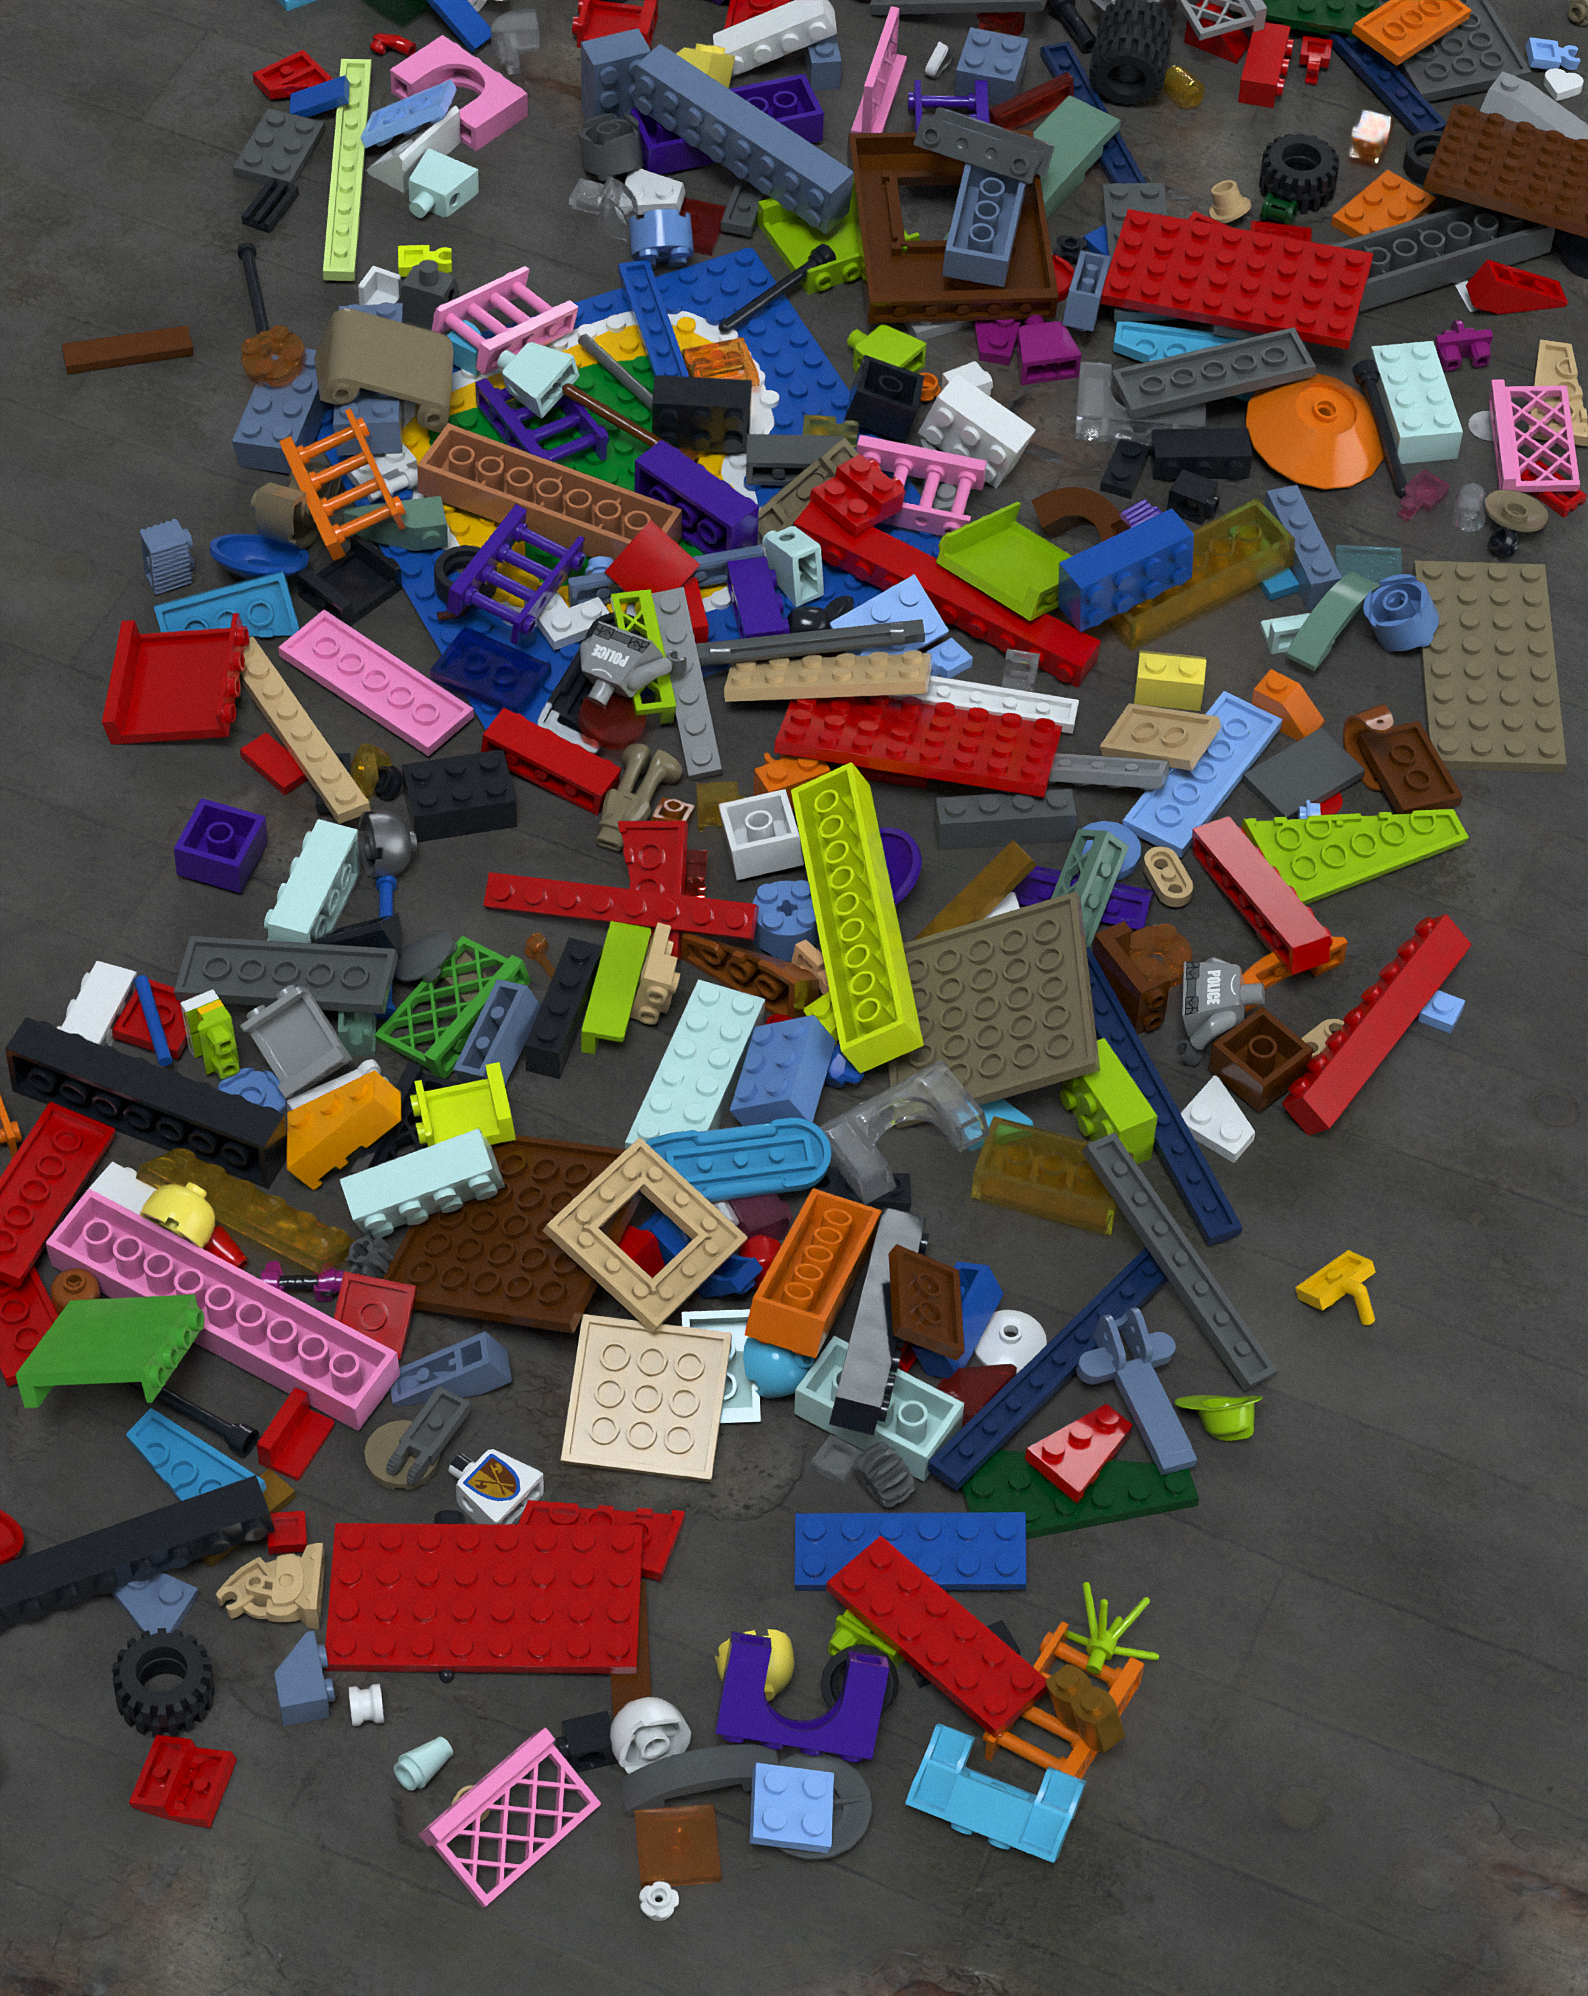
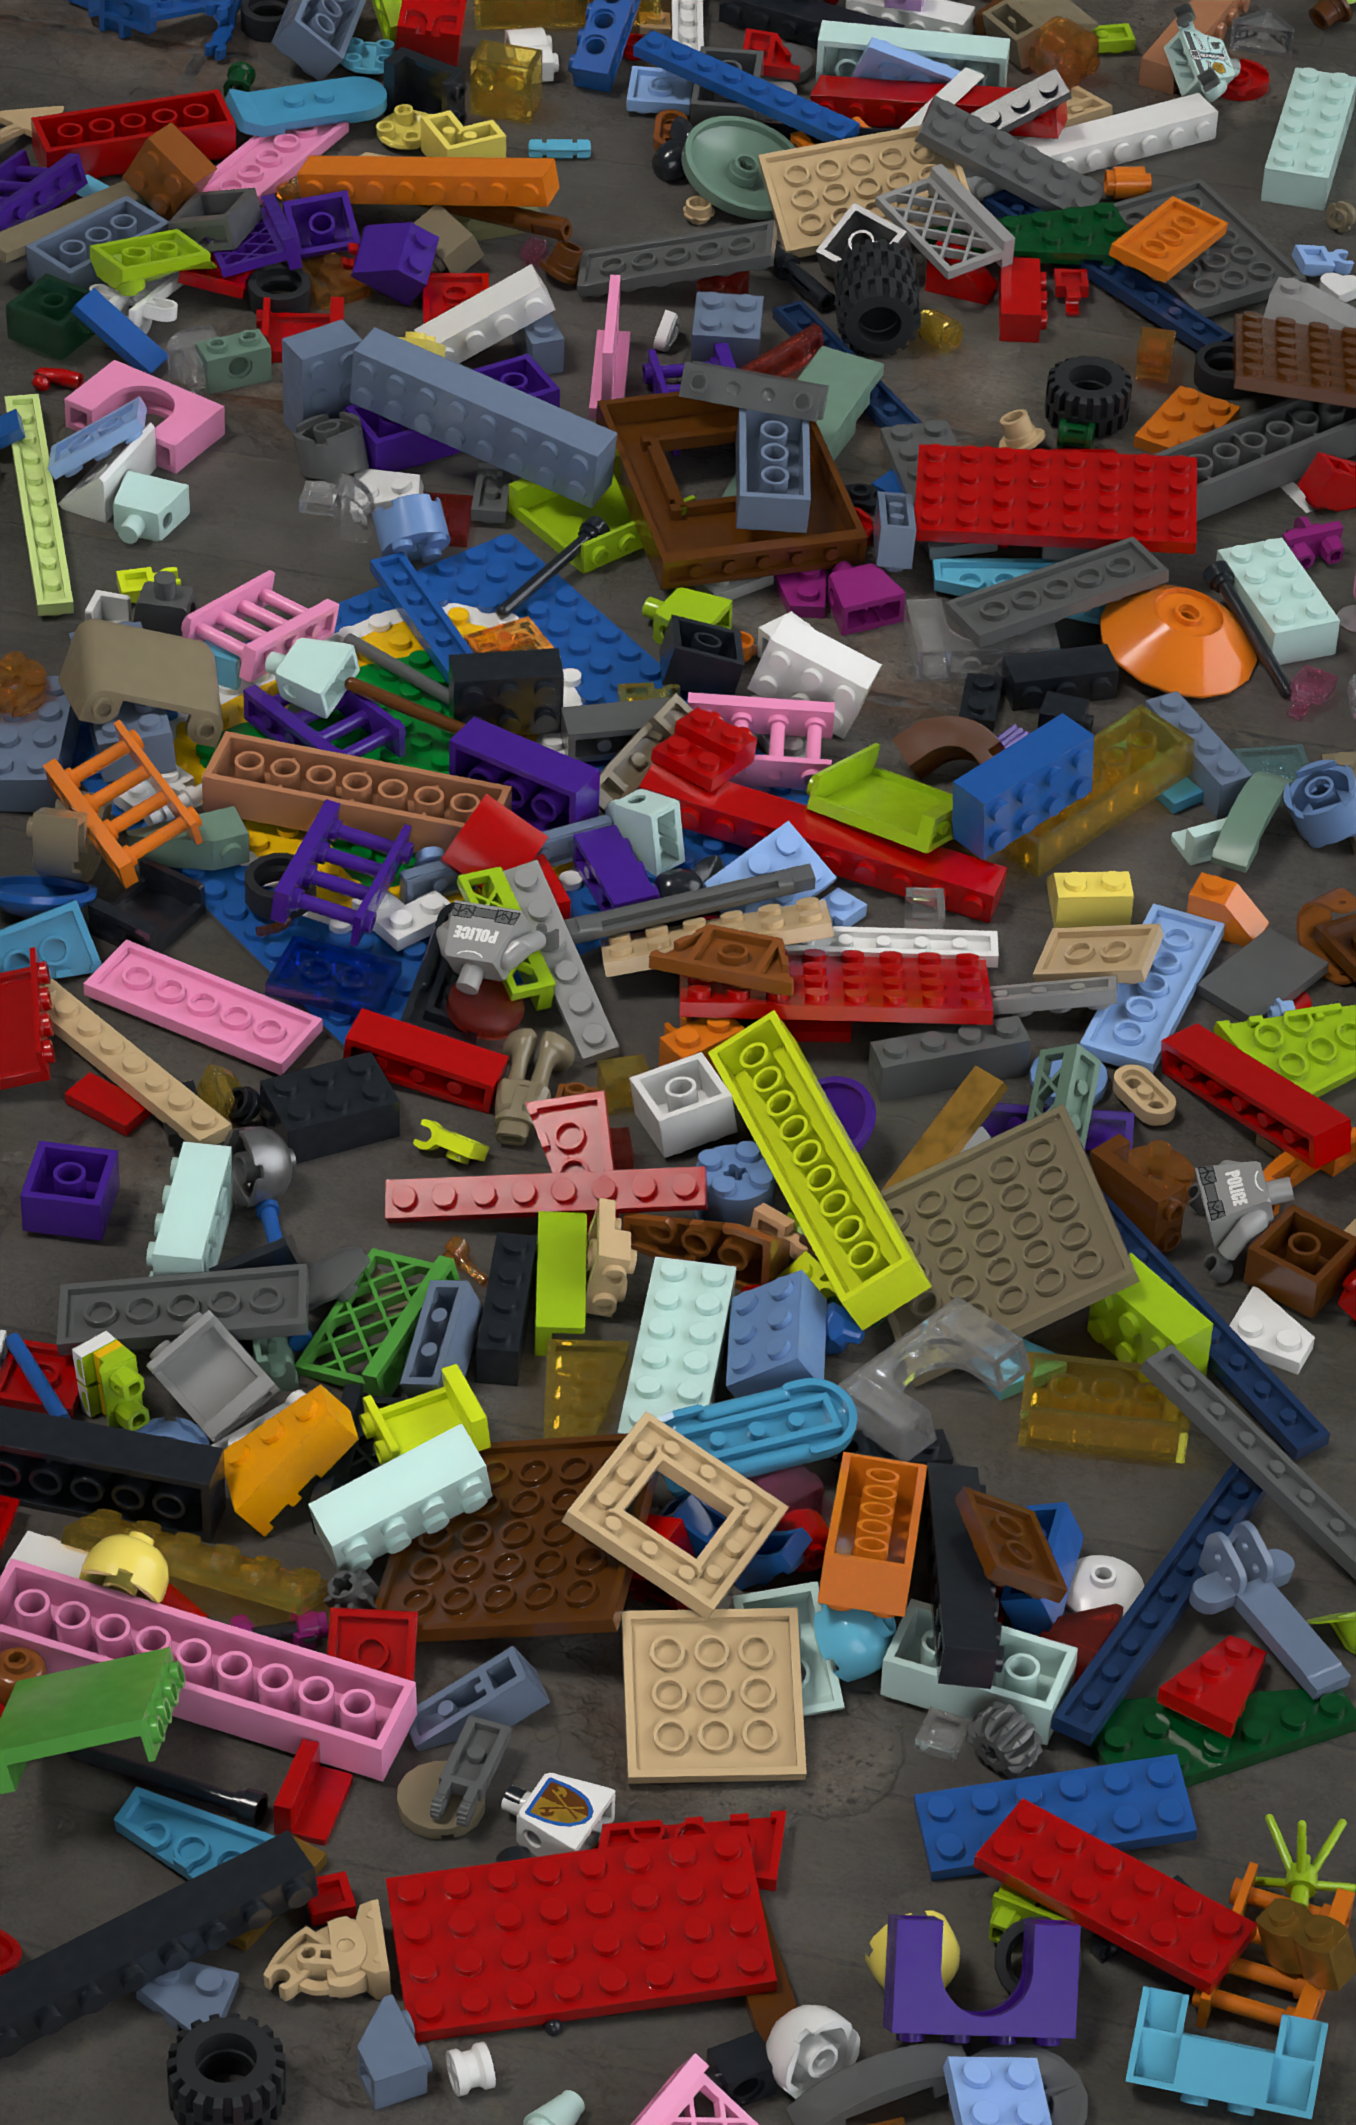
camera: 10 degrees left, 10 degrees down
none -> sand green brick [195,329,272,395]
none -> neon yellow plate [413,1119,490,1165]
none -> clear yellow wing [543,1339,630,1439]
none -> dark orange wing [649,924,794,997]

